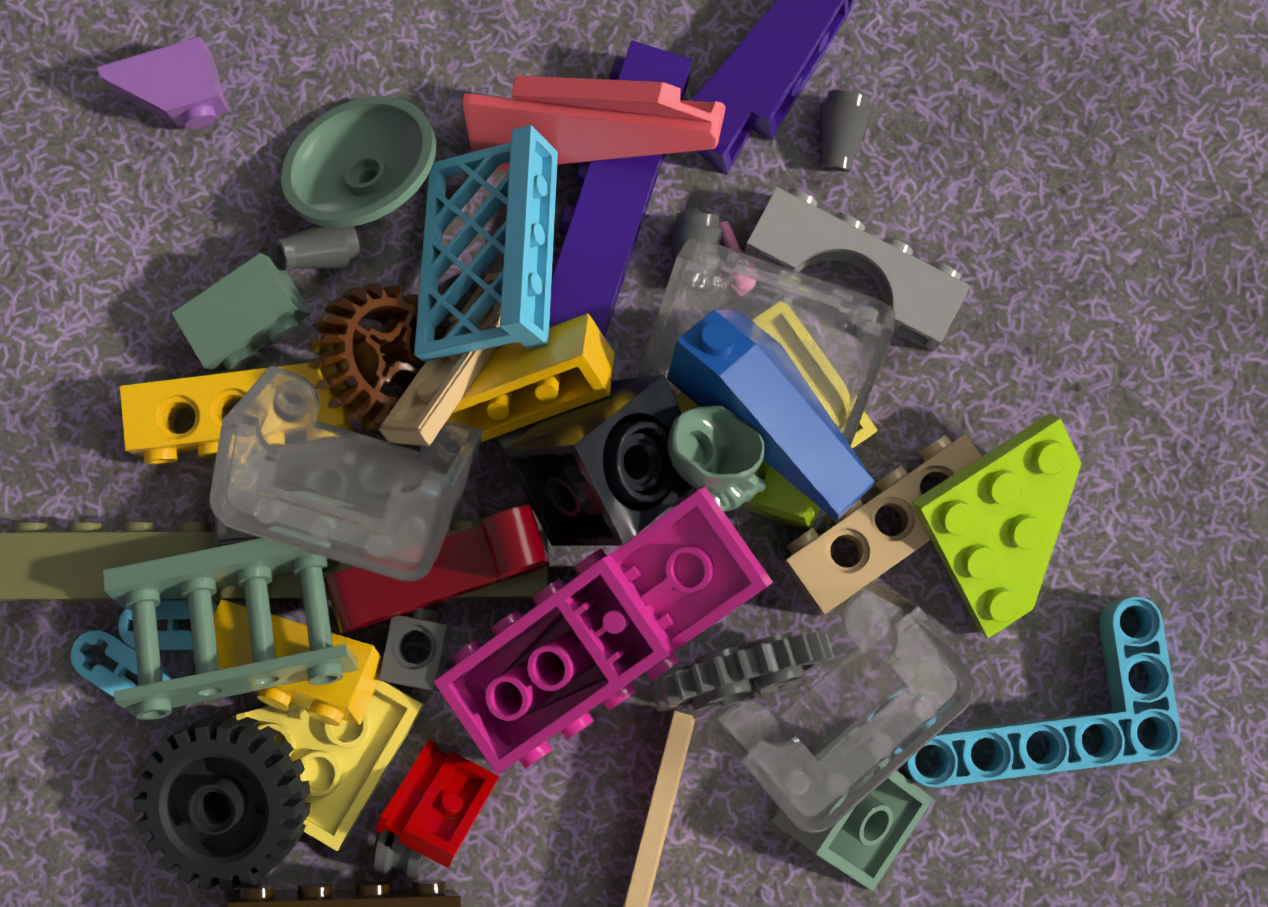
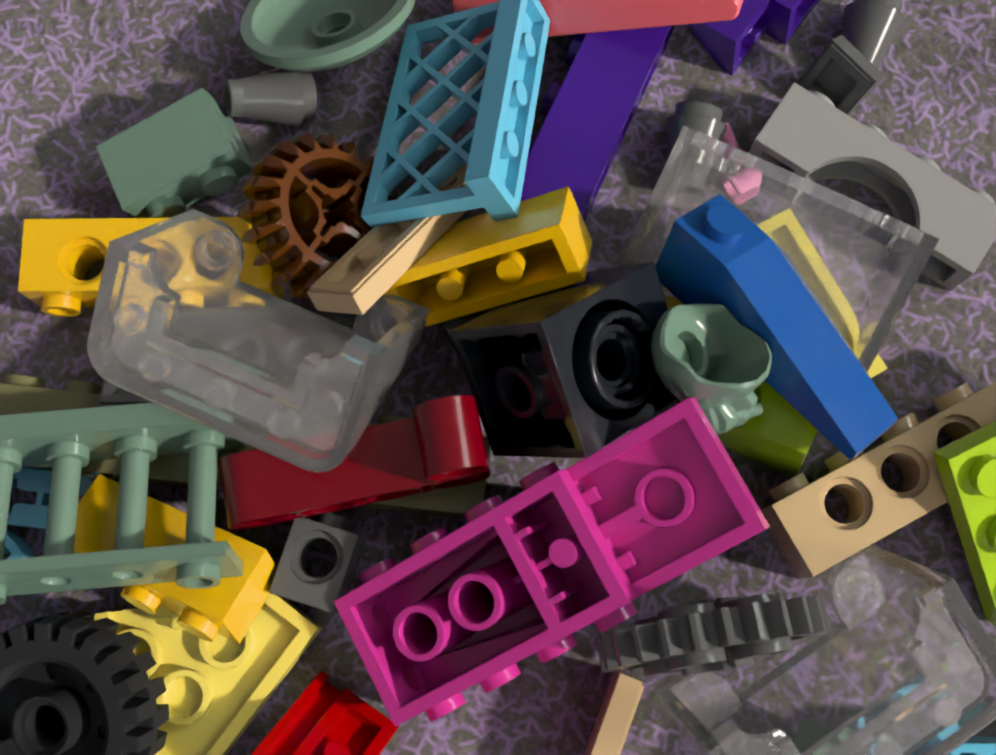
camera: 10 degrees right, 5 degrees down
none -> dark grey tile [796,34,885,116]

